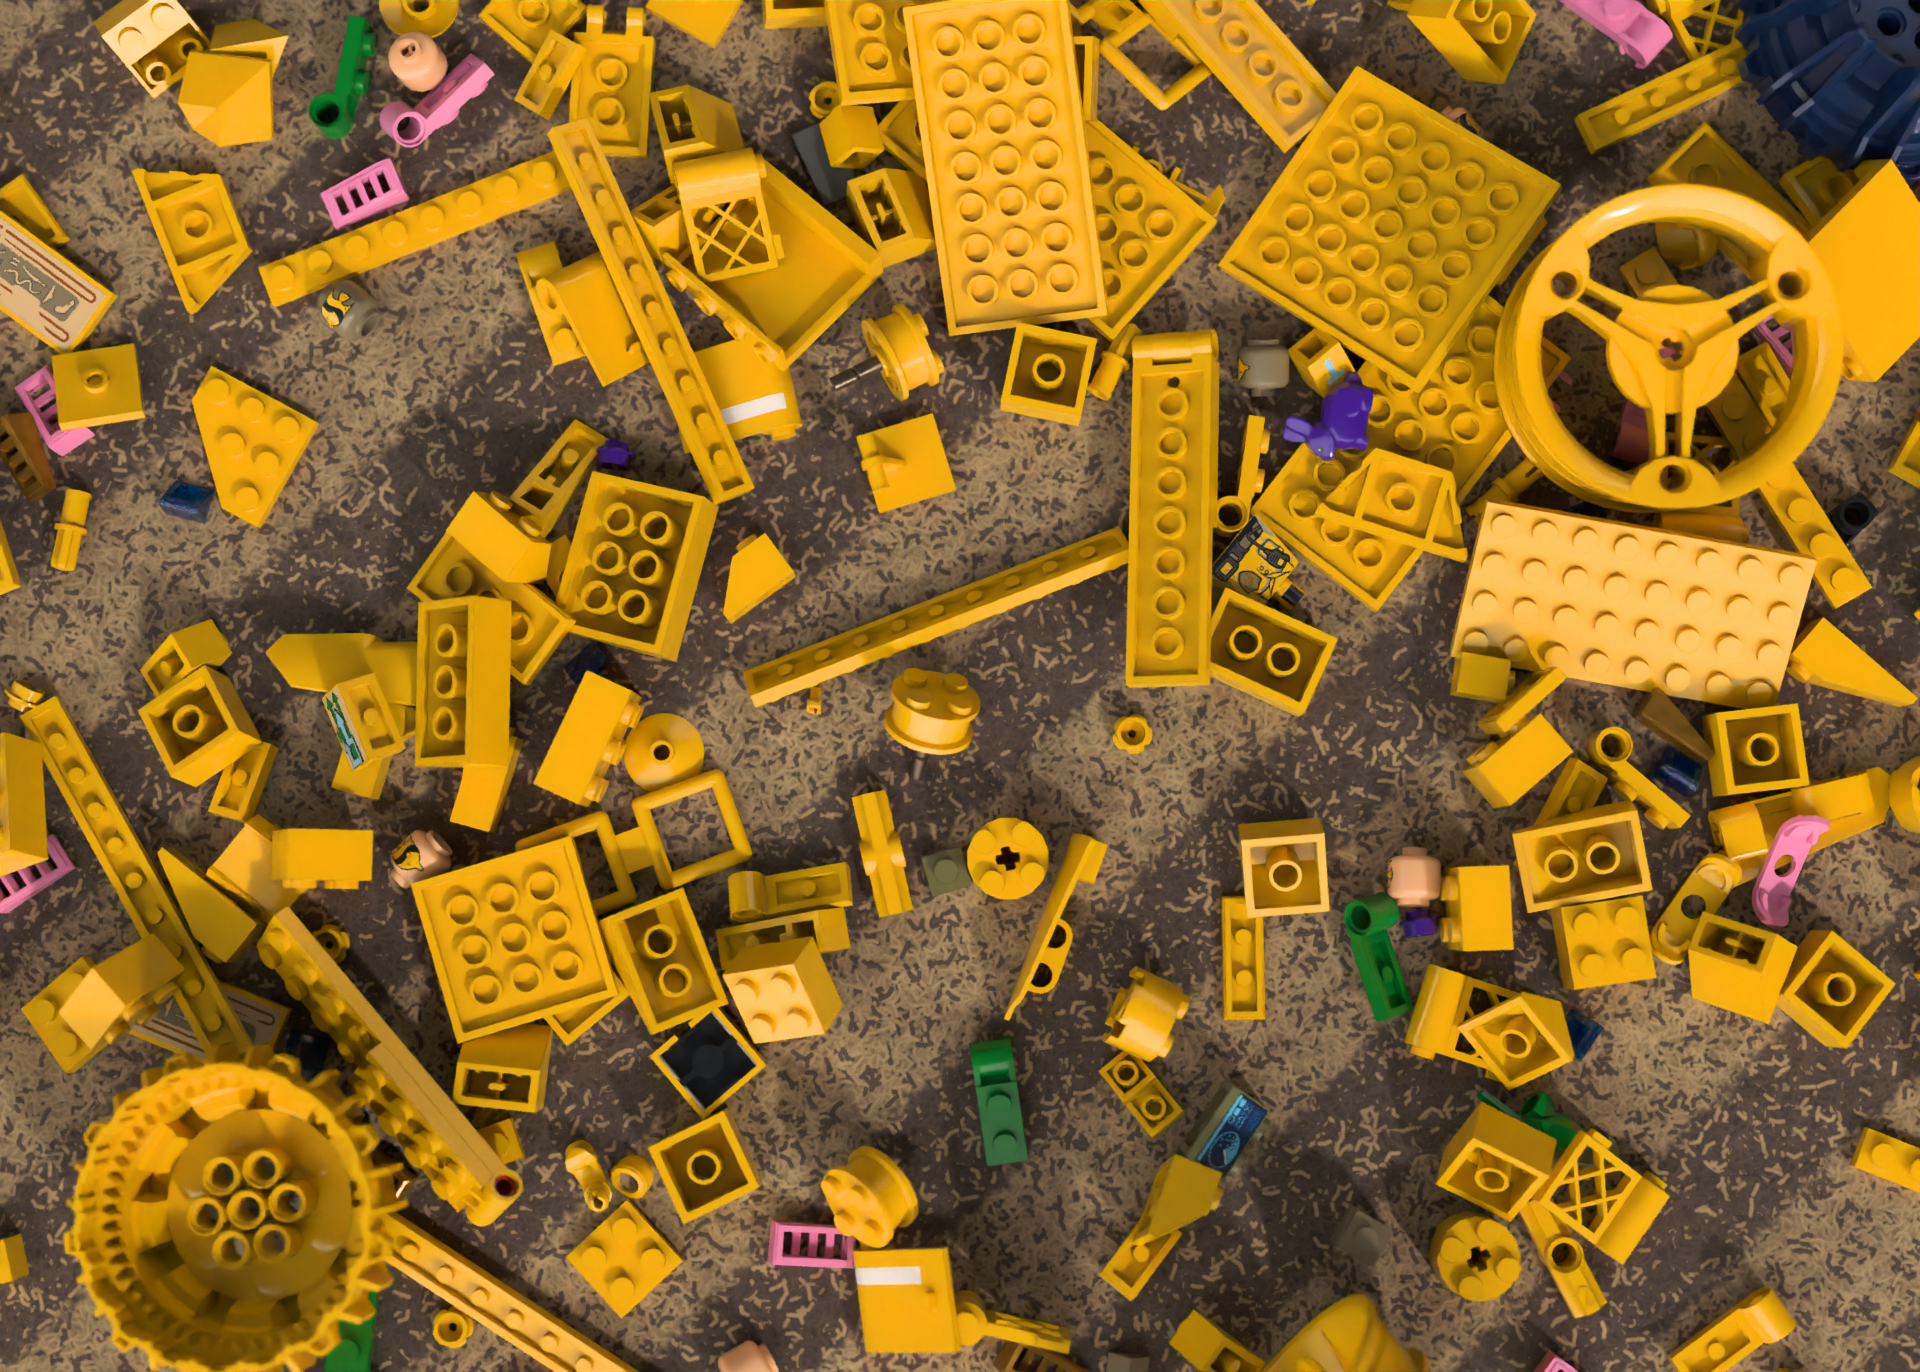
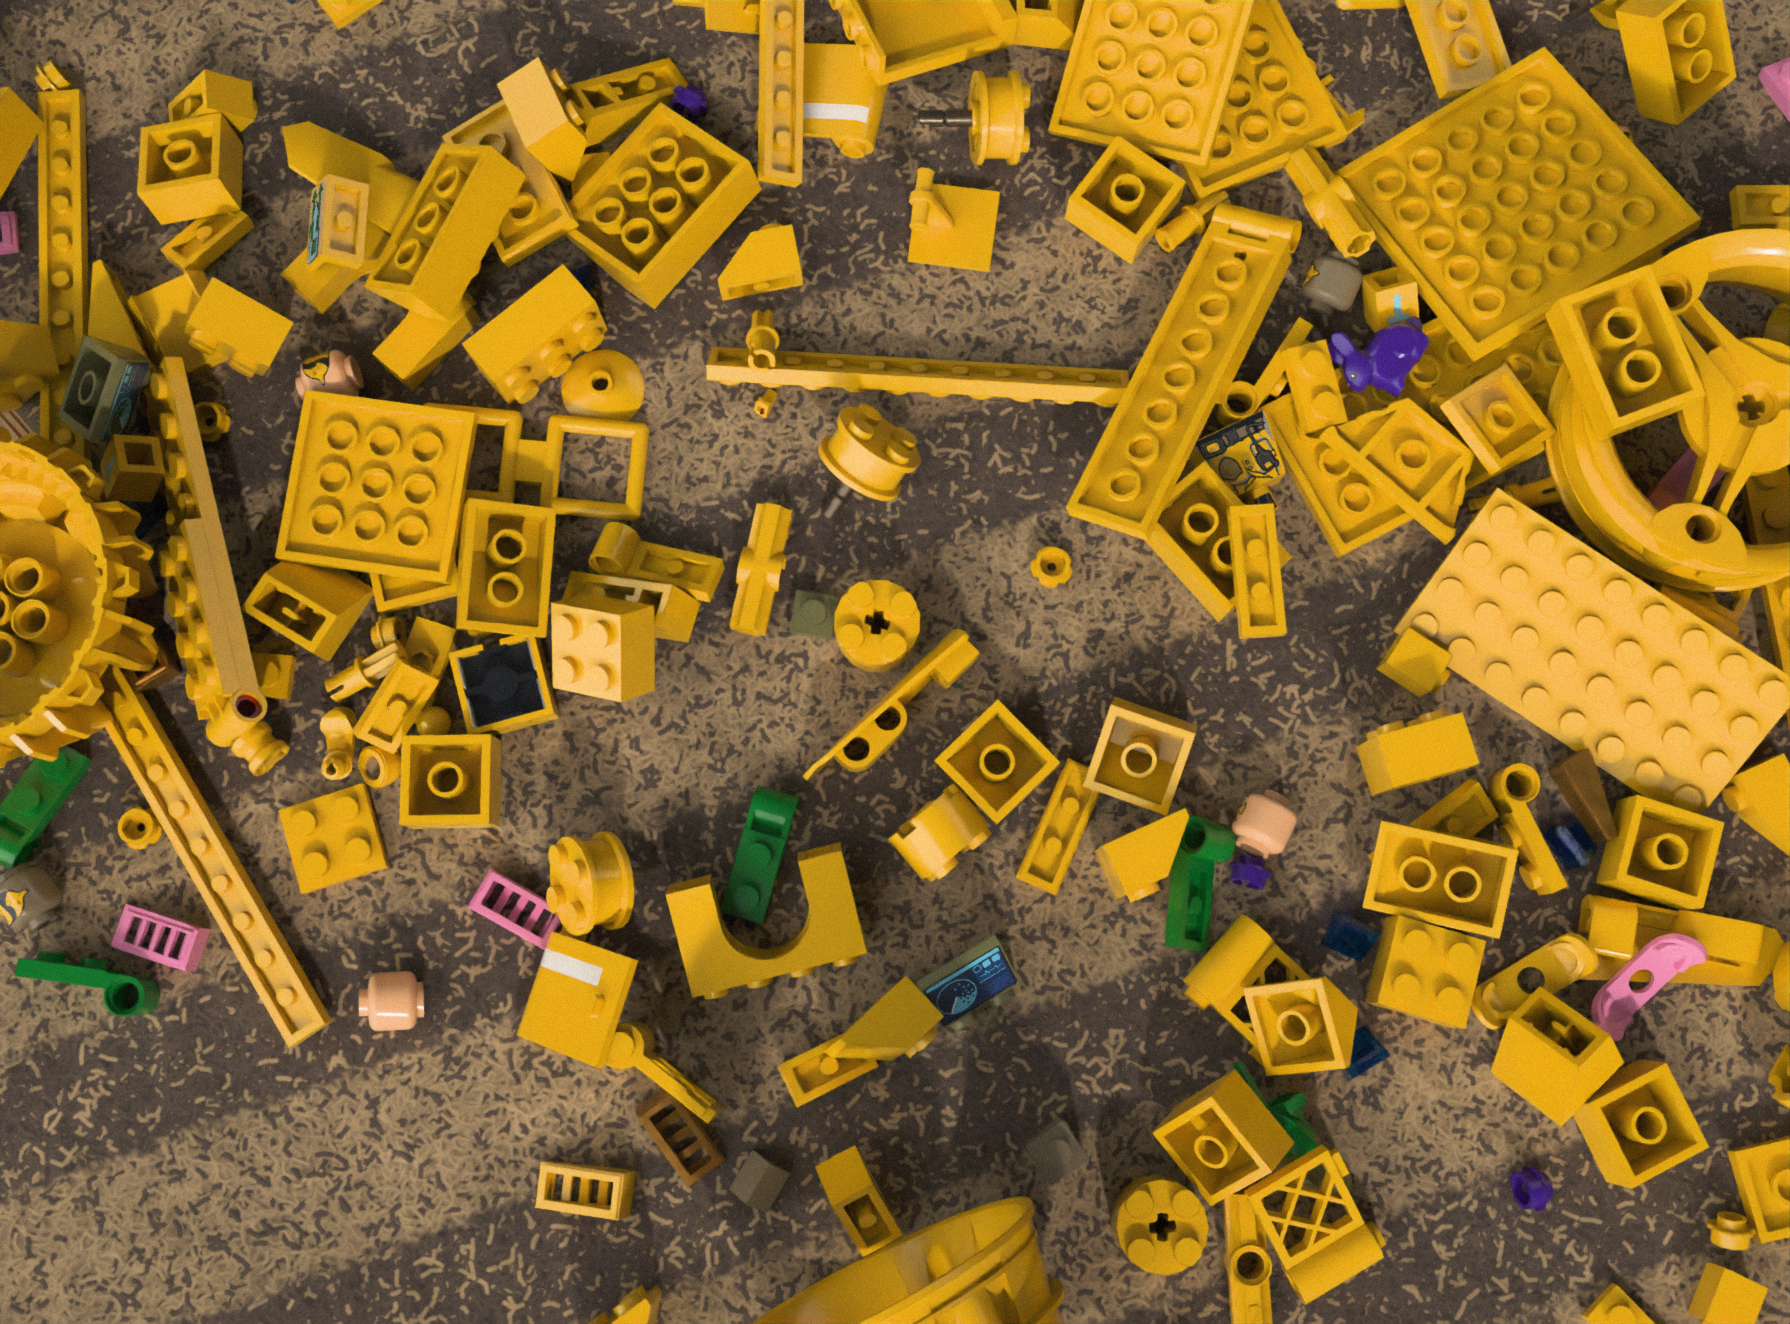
camera: 25 degrees right, 5 degrees down
yellow slope [1099,1051,1185,1140] -> none
yellow brick [1438,865,1514,951] -> none
yellow tile [1477,667,1567,735] -> none
none -> olive slope [57,335,151,443]
none -> yellow brick [100,434,165,502]
none -> yellow wheel [231,721,289,776]
none -> yellow axle [324,642,409,703]
none -> yellow plate [352,657,451,754]
none -> yellow plate [371,615,407,651]
none -> yellow plate [405,616,460,709]
none -> yellow arch [666,842,867,999]
none -> yellow axle [746,309,780,373]
none -> yellow slope [934,699,1060,825]
none -> yellow slope [1094,808,1189,903]
none -> yellow plate [1227,503,1287,639]
none -> yellow plate [1281,339,1348,434]
none -> yellow piece [1284,147,1376,258]
none -> slope [1320,909,1381,962]
none -> yellow plate [1440,364,1557,476]
none -> dark purple plate [1510,1166,1553,1211]
none -> yellow brick [1545,264,1706,441]

